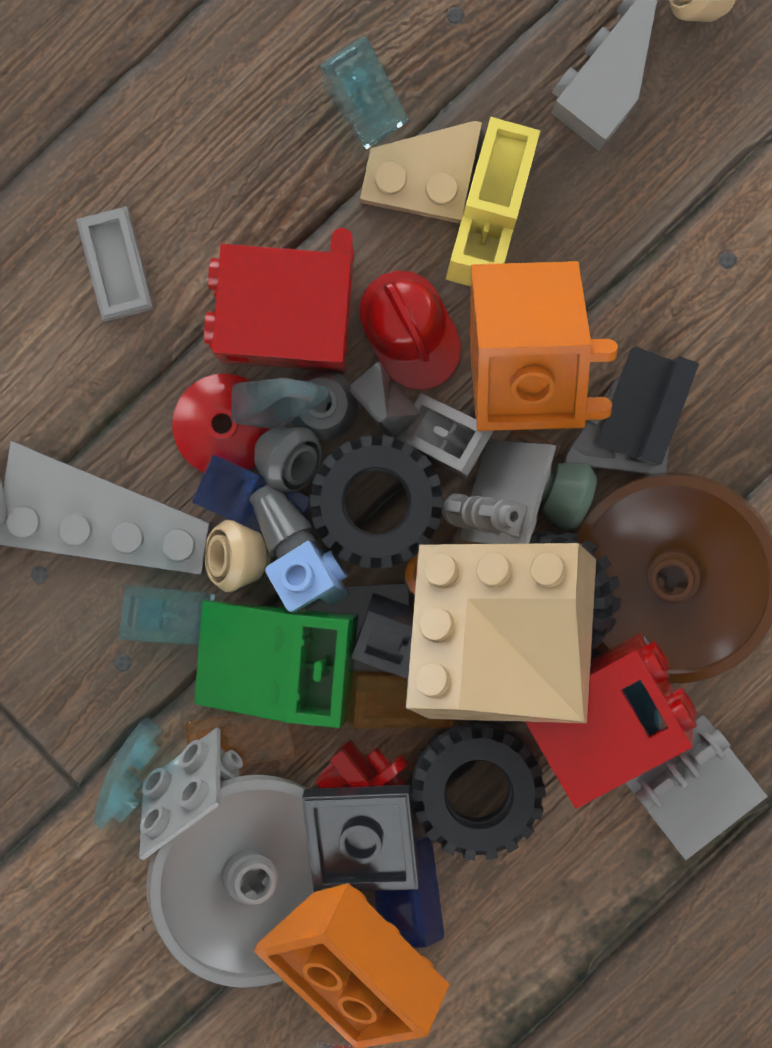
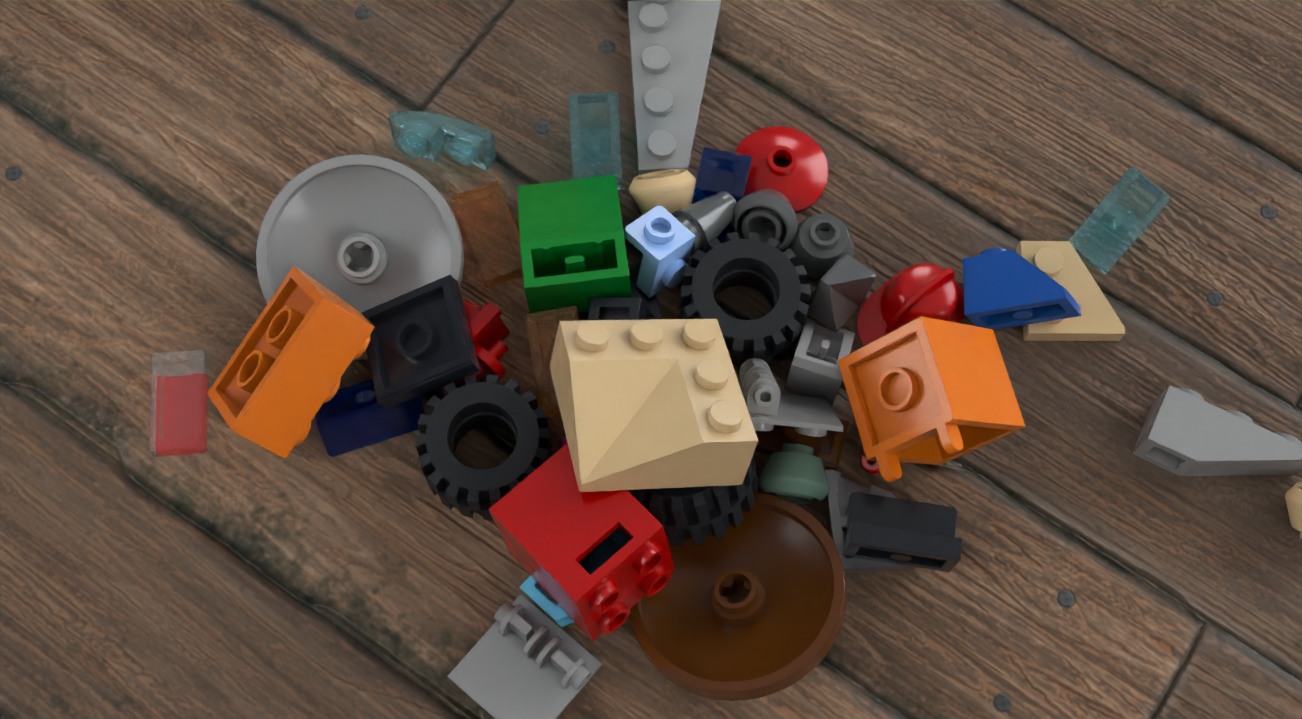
camera: 75 degrees right, 20 degrees down
light grey tile [76,206,155,322] -> none
light grey hinge [139,727,243,860] -> none
red container [204,228,354,373] -> none
clear light blue slope [232,378,328,429] -> none
light yellow slope [445,117,541,287] -> none
none -> blue slope [963,248,1081,330]

